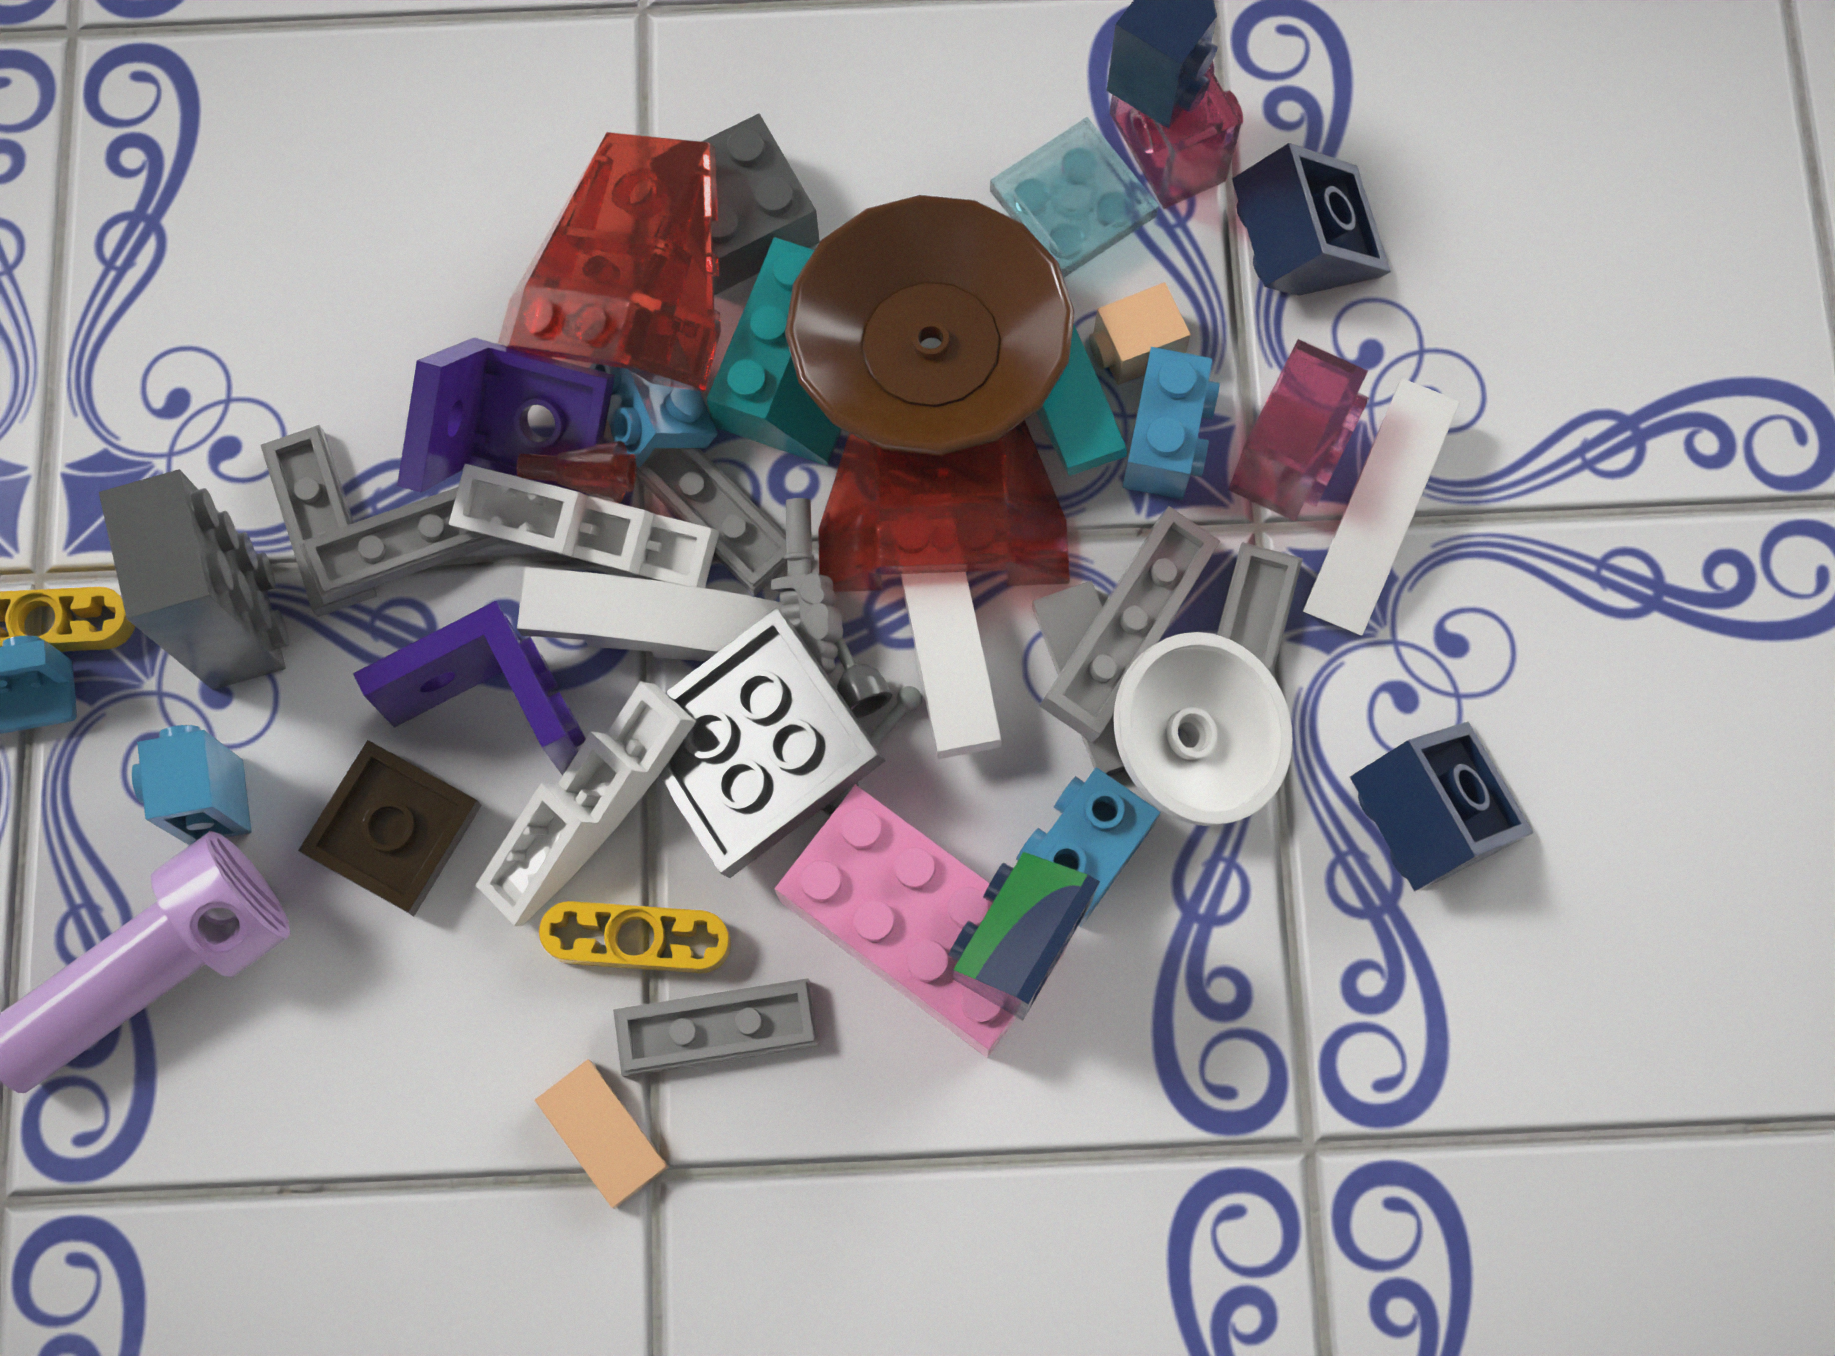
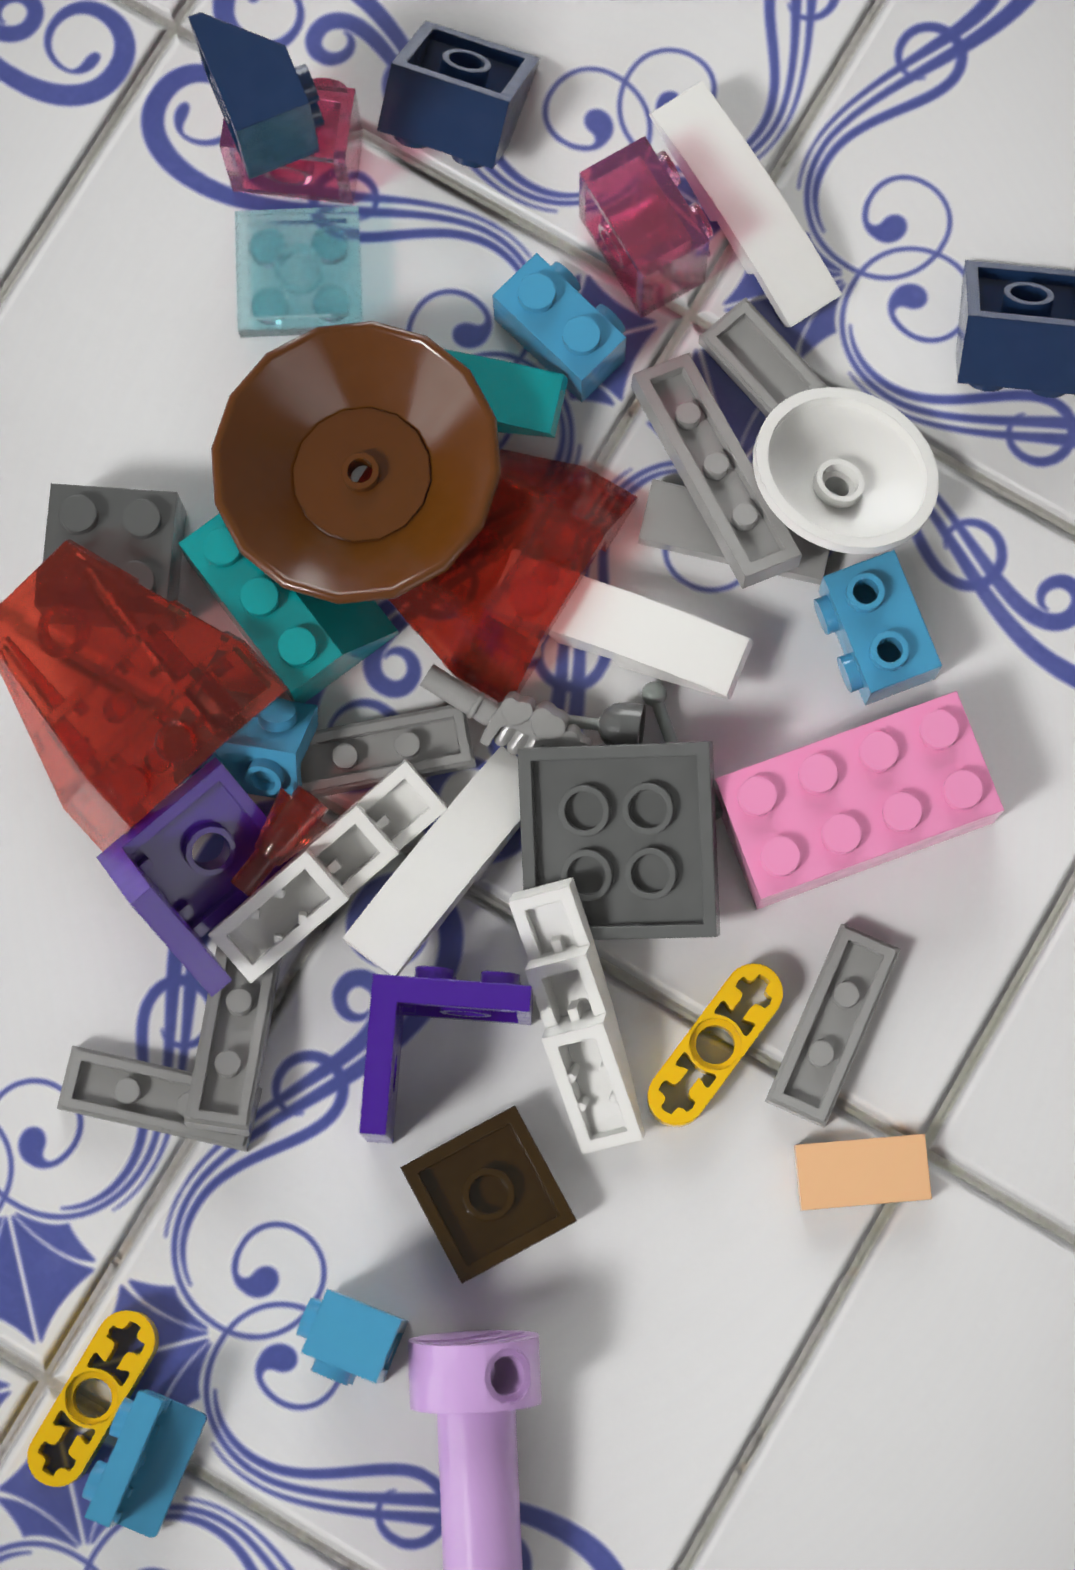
camera: 55 degrees left, 5 degrees up
dark grey brick [99,469,289,690] -> none
dark blue slope [948,852,1100,1021] -> none
light nougat brick [1089,282,1191,385] -> none

